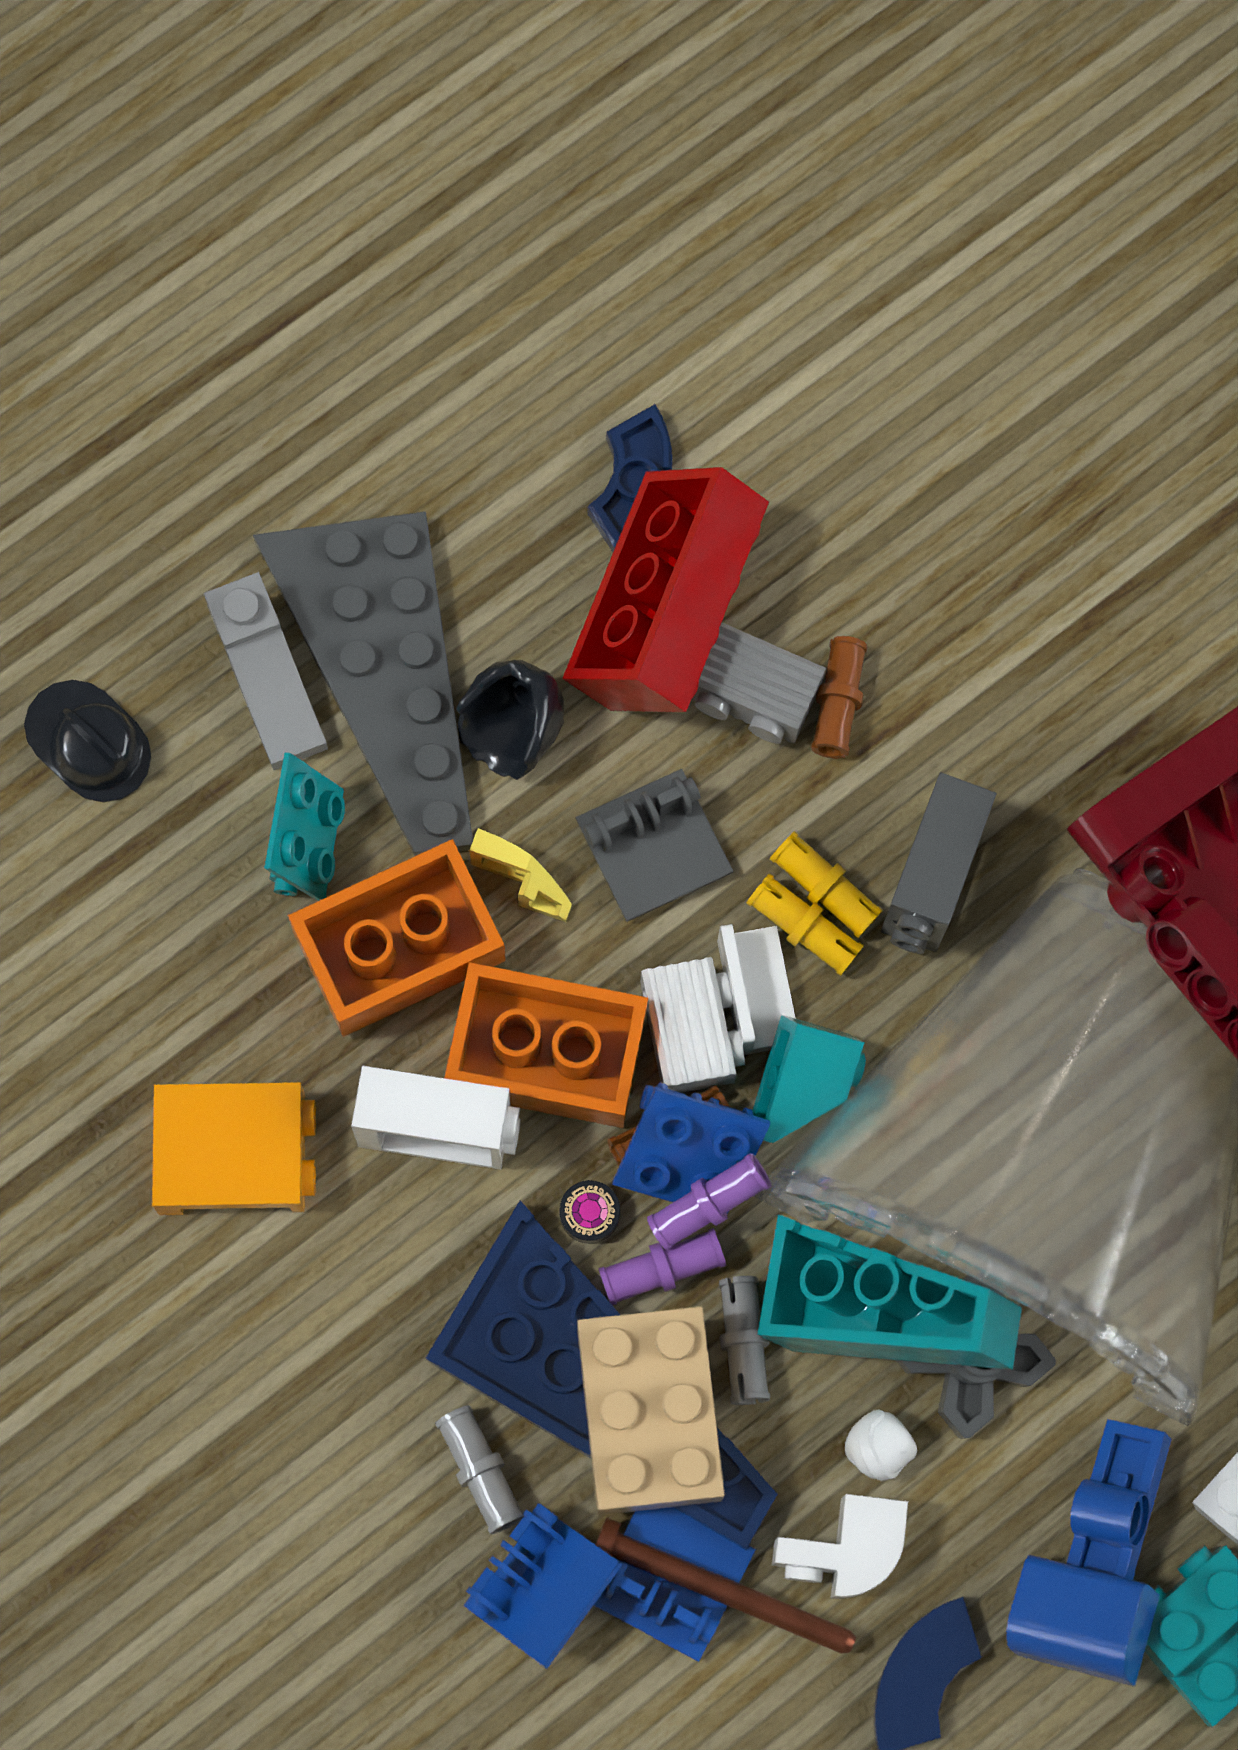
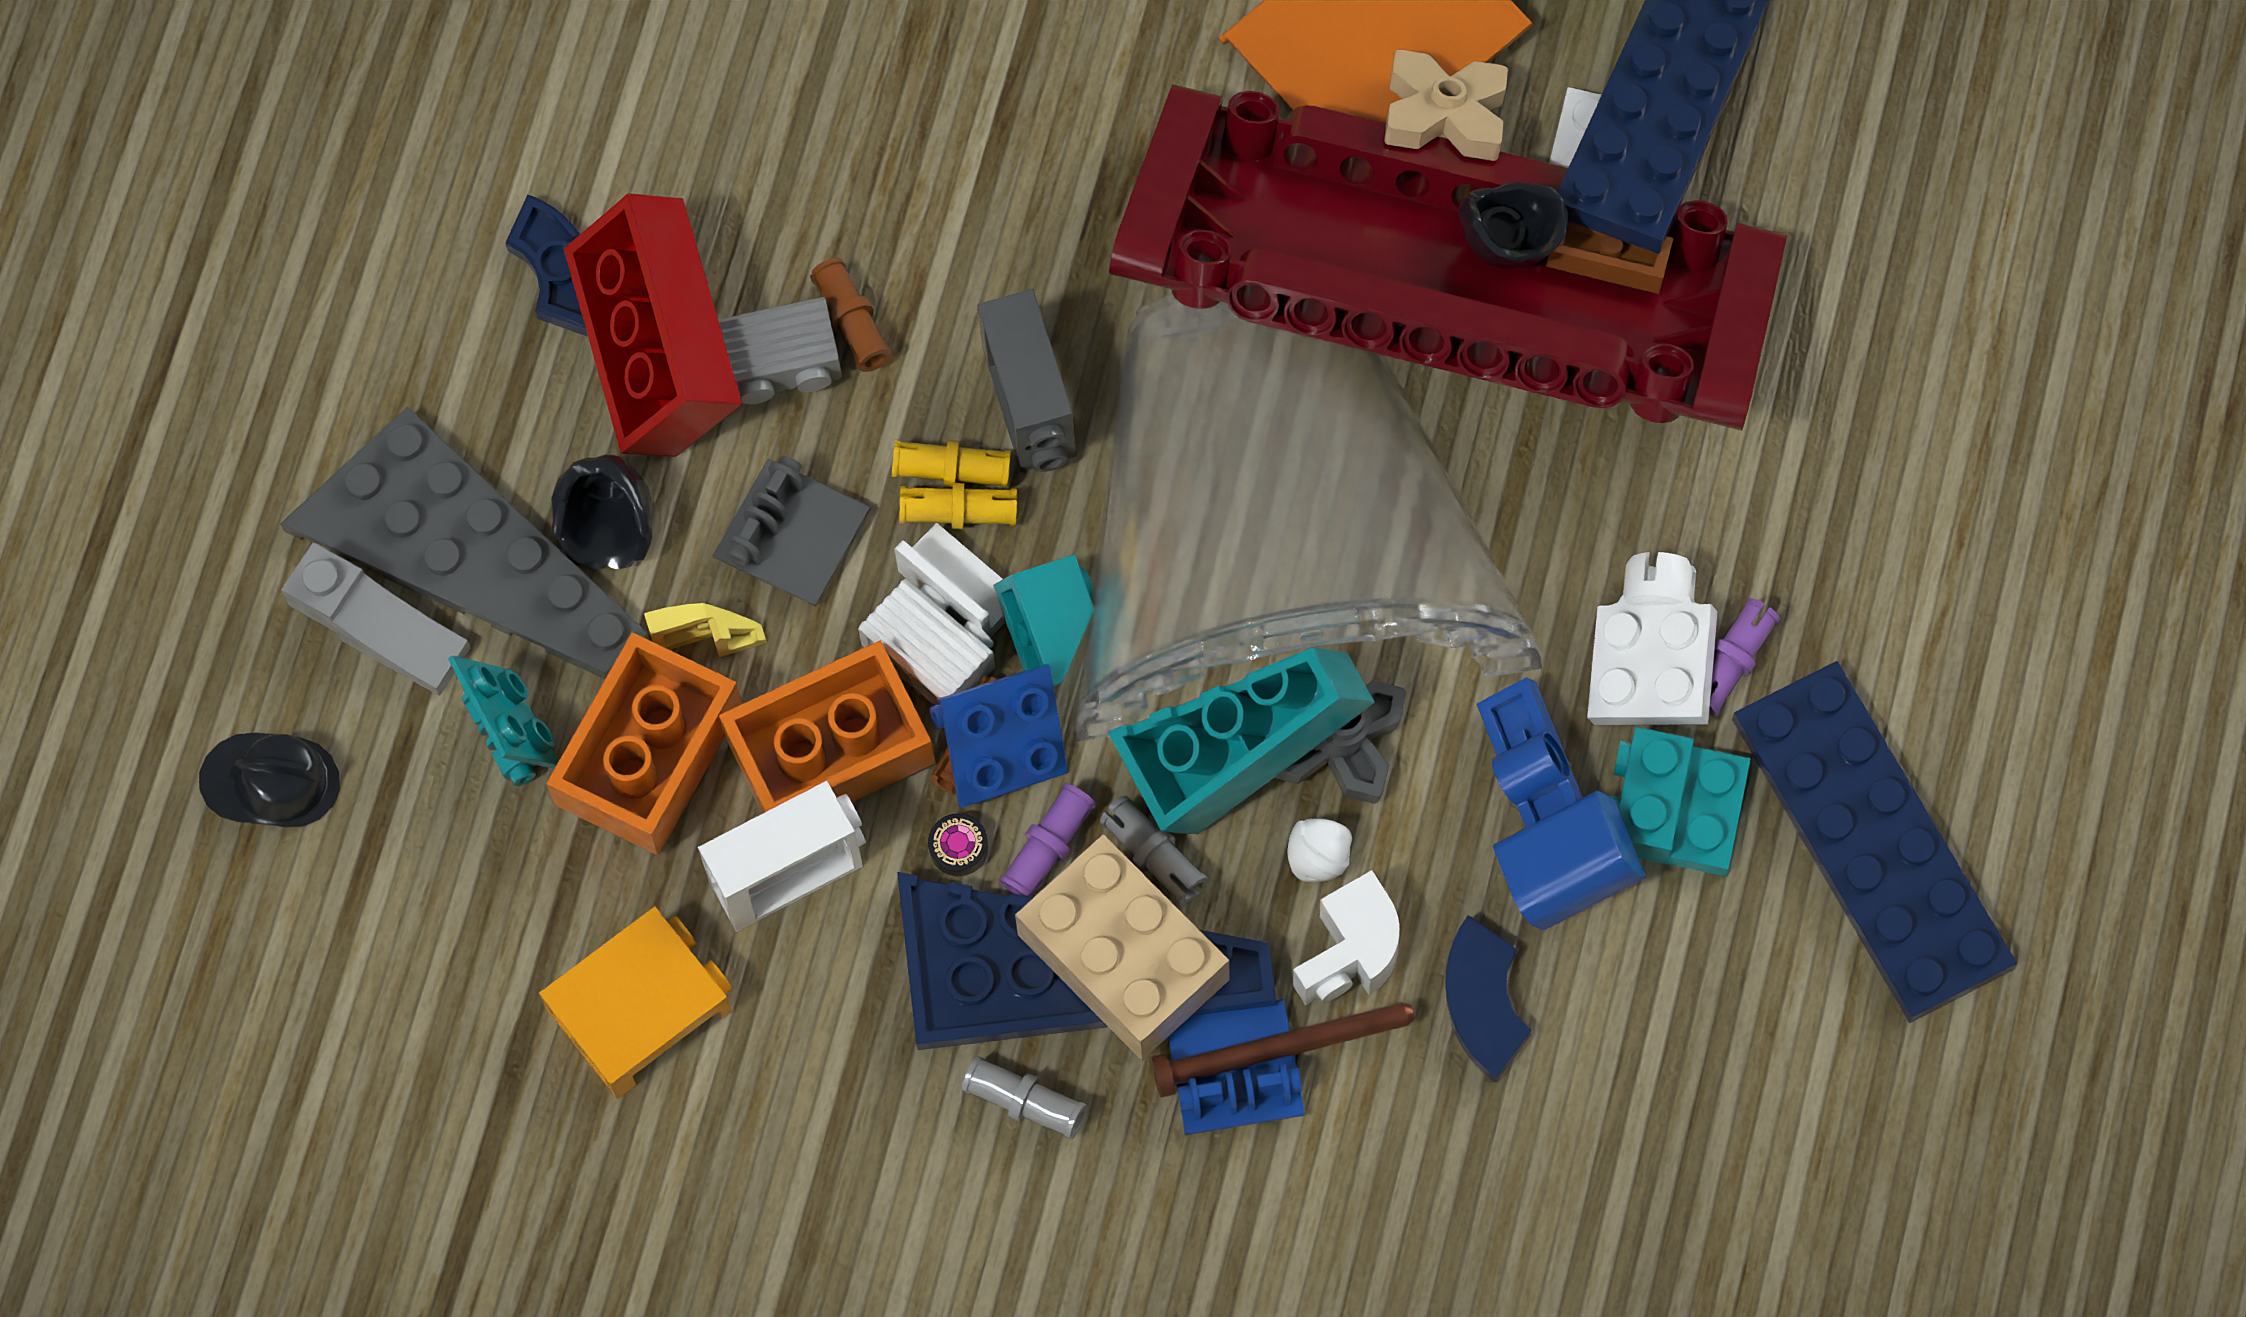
camera: 30 degrees left, 5 degrees down
blue hinge [463,1503,623,1669] -> none
medium lavender pin [647,1153,772,1250] -> none

